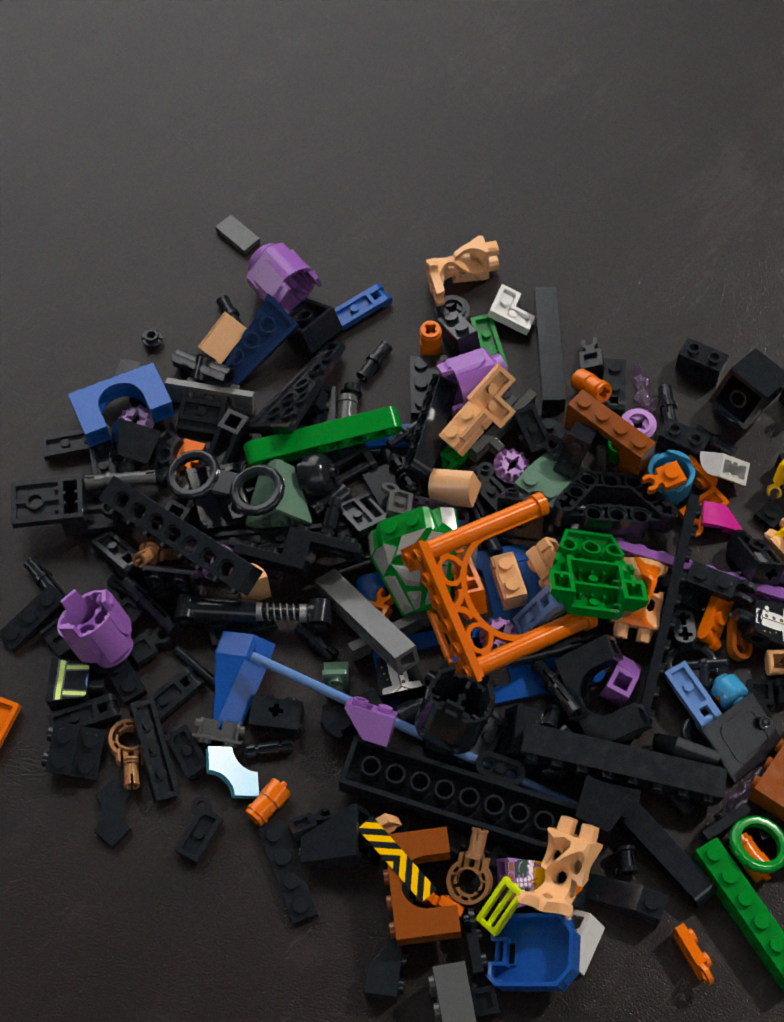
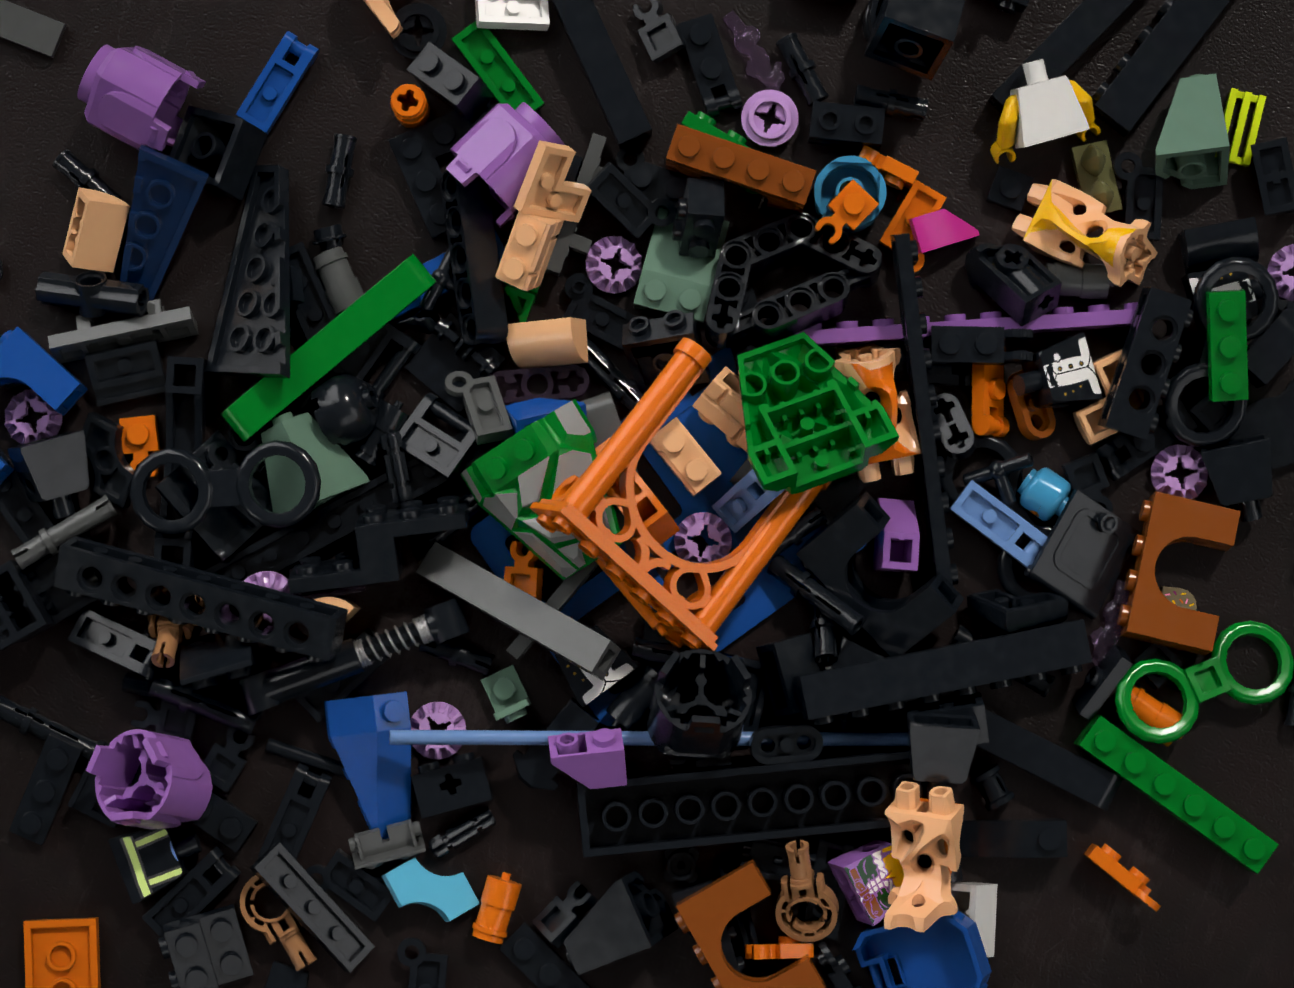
camera: 25 degrees left, 25 degrees up
sticker [358,816,437,902] -> none
light nougat tile [376,813,402,834] -> none
neon yellow tile [475,876,525,936] -> none
orange piece [571,369,612,403] -> none
white brick [700,451,750,486] -> none
none -> lavender gear [410,702,466,760]

